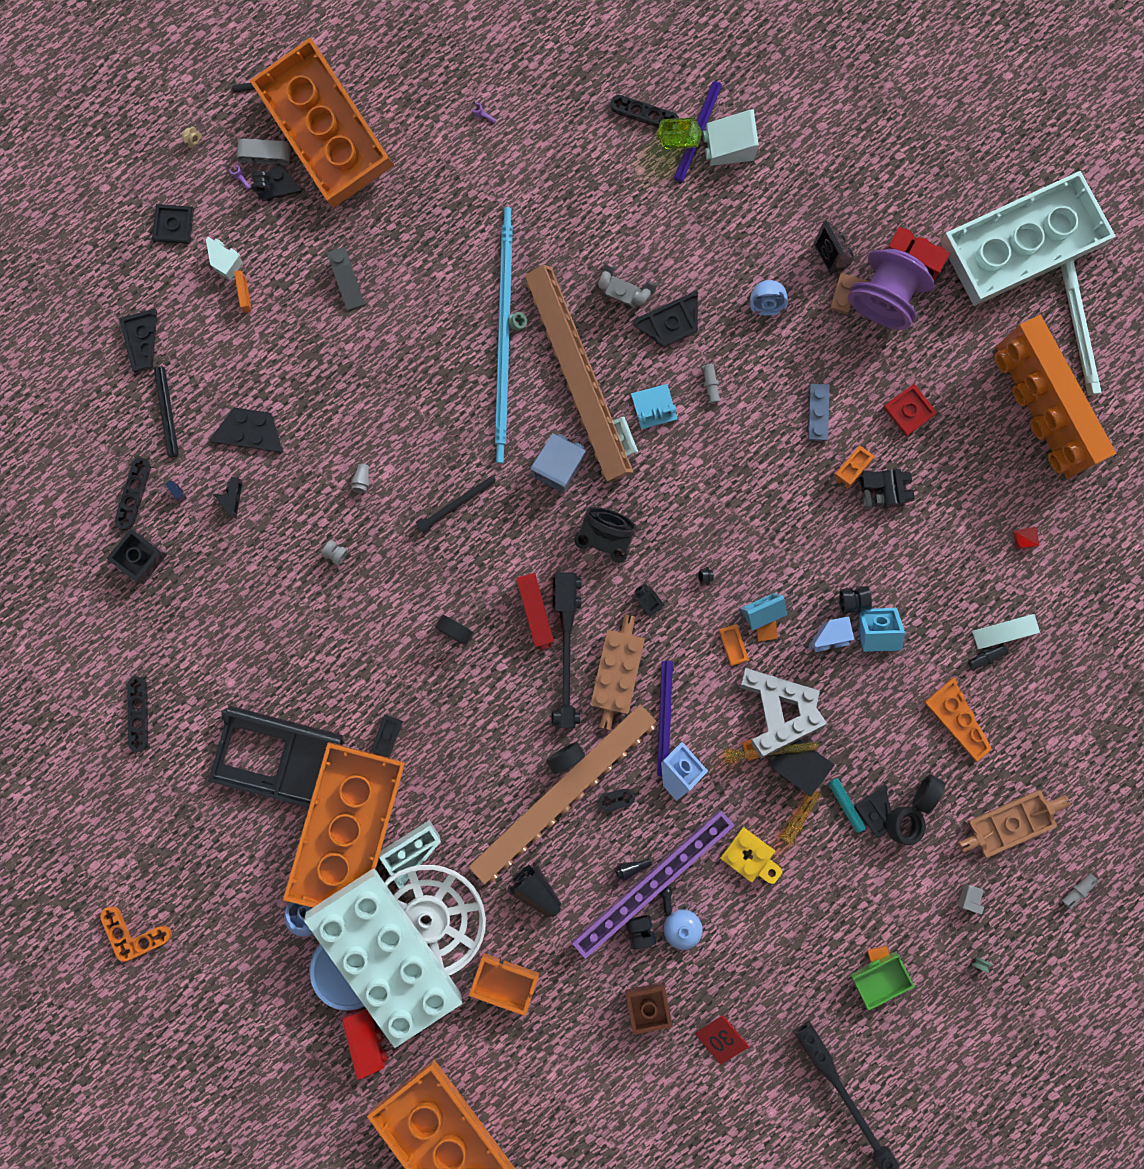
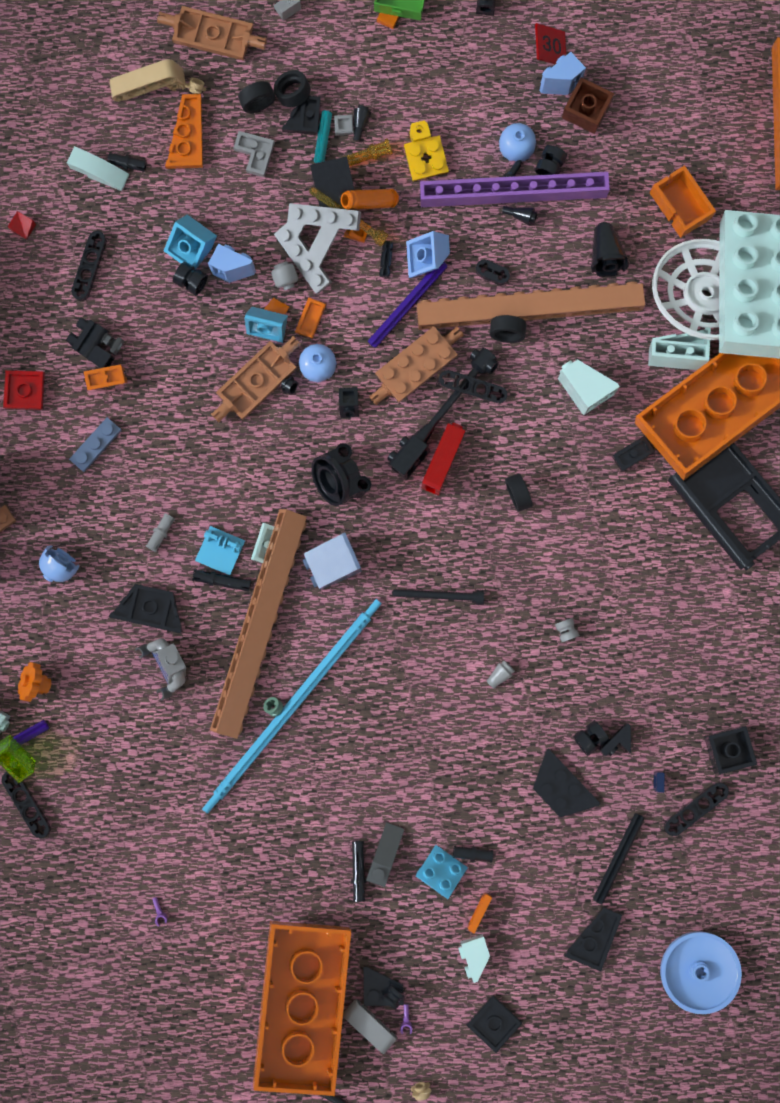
camera: 140 degrees left, 0 degrees up
none -> orange plant [18,662,51,702]
none -> black beam [71,231,107,301]
none -> tan beam [109,59,186,102]
none -> tan plate [185,78,206,94]
none -> black pin [192,569,251,592]
none -> nougat plate [211,336,301,423]
none -> light grey plate [234,131,275,177]
none -> light grey head [271,261,298,291]
none -> light blue cylinder [299,344,337,382]
none -> light grey tile [334,115,354,136]
none -> orange axle [341,189,399,210]
none -> black pin [351,841,367,902]
none -> black cone [353,105,372,142]
none -> black axle [379,241,393,278]
none -> medium azure hinge [416,845,468,899]
none -> black beam [436,370,507,403]
none -> black pin [453,846,494,863]
none -> light blue slope [539,52,586,95]
none -> light aqua slope [558,359,620,415]
none -> black wheel [573,720,610,756]
none -> light blue dish [660,931,742,1014]

